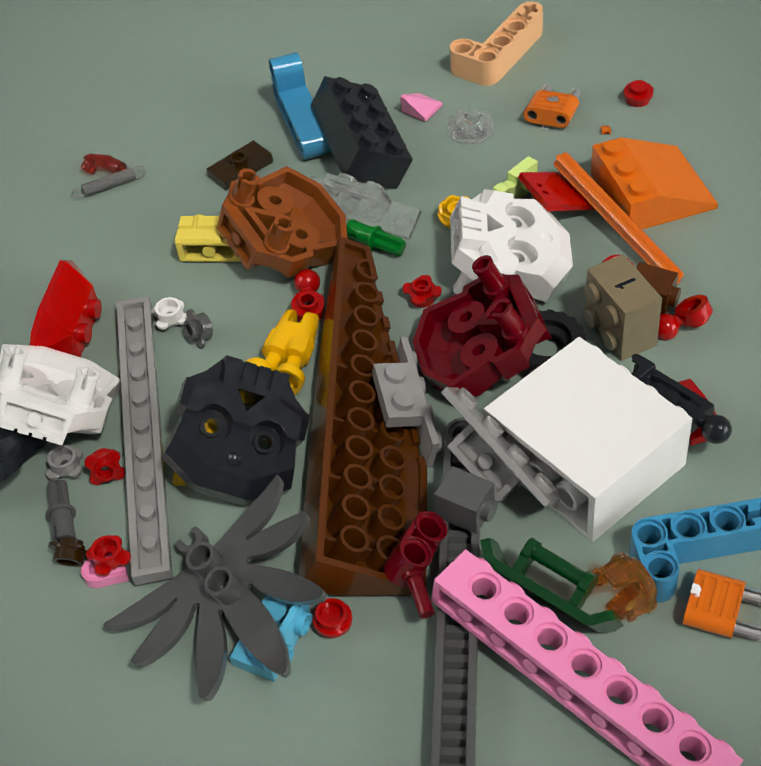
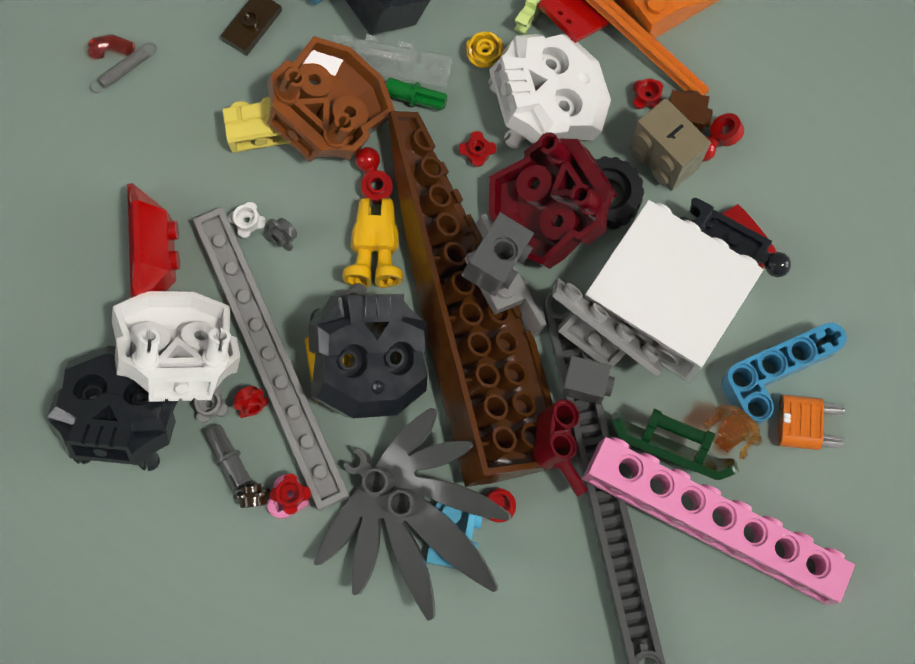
camera: 20 degrees left, 25 degrees up
none -> dark grey brick [461,212,534,296]

